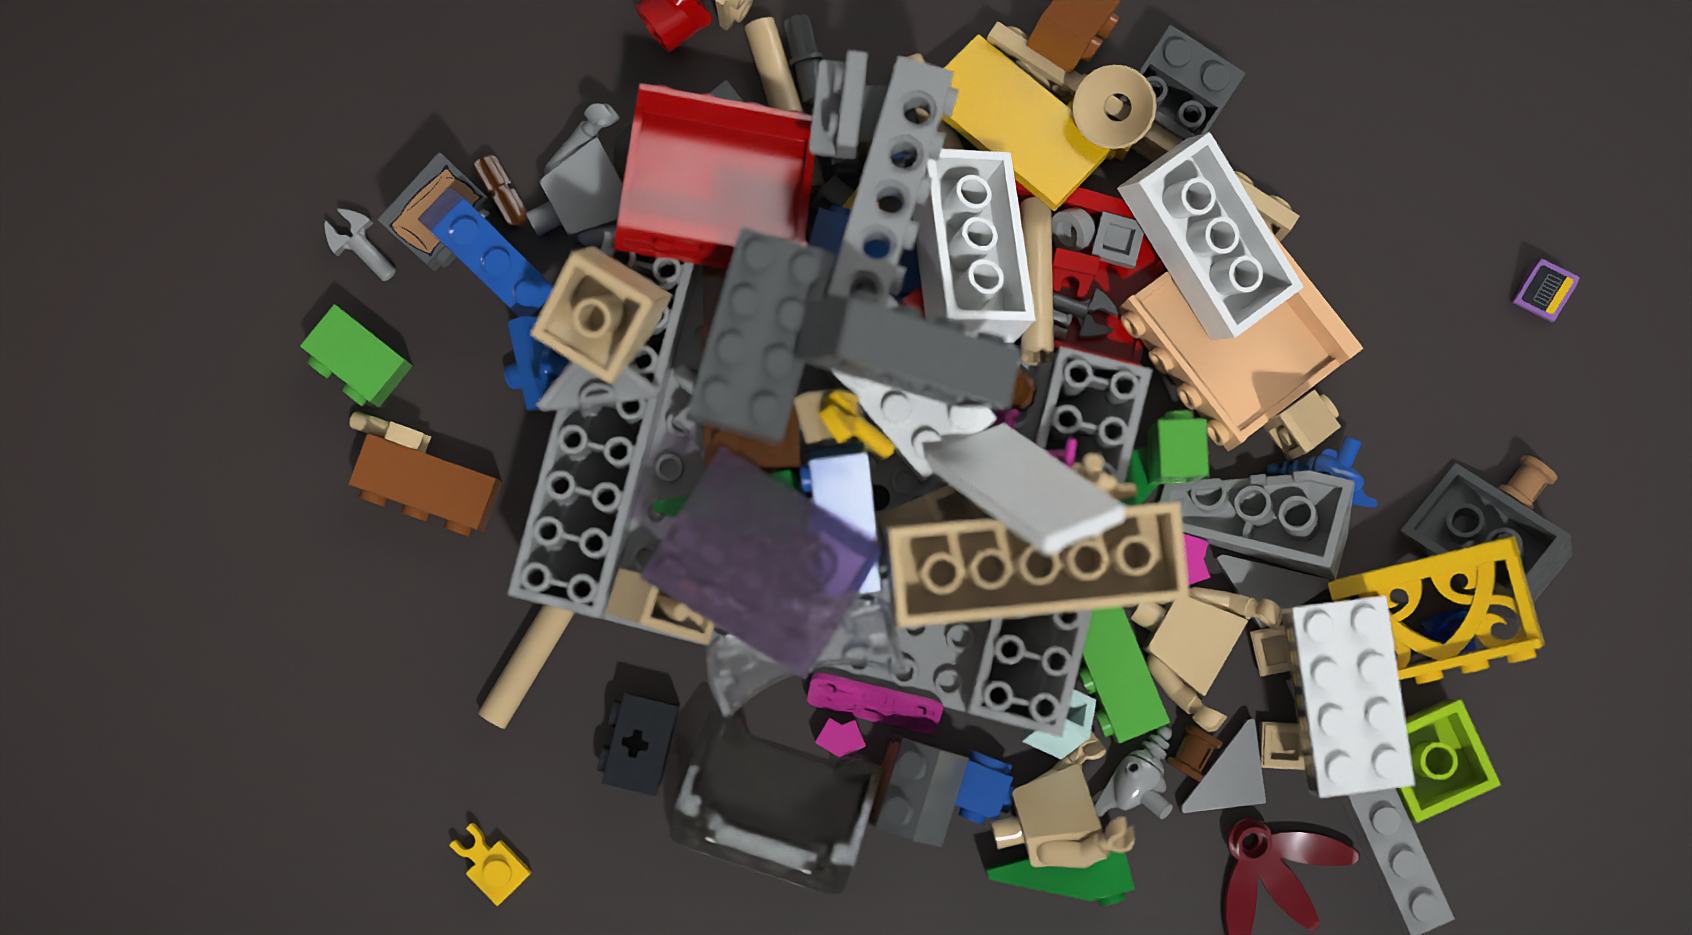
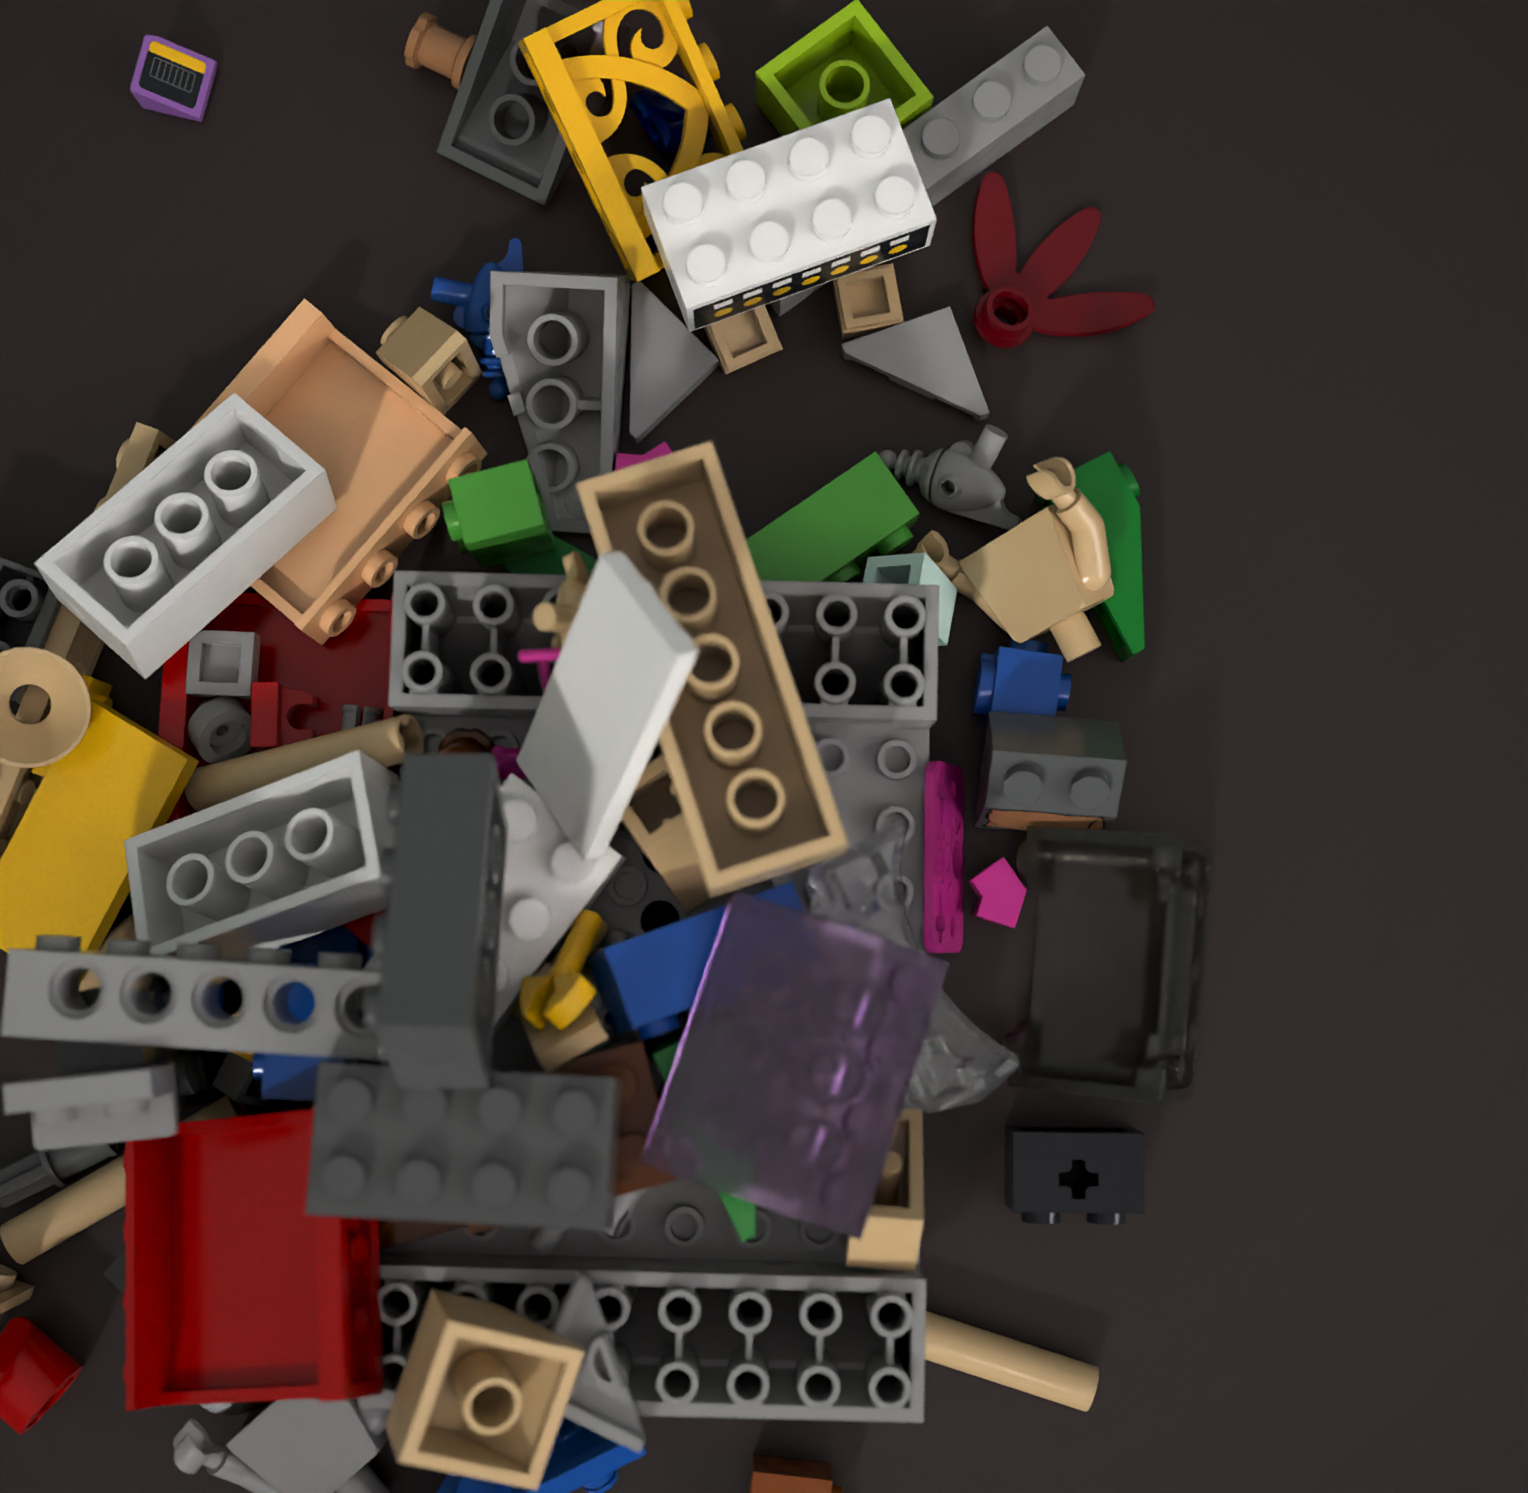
camera: 105 degrees left, 0 degrees up
yellow plate [450,823,533,906] -> none
dark grey bar [1053,289,1119,339] -> none
tan torso [1129,587,1282,732] -> none
reddish brown bush [1165,722,1223,782] -> none

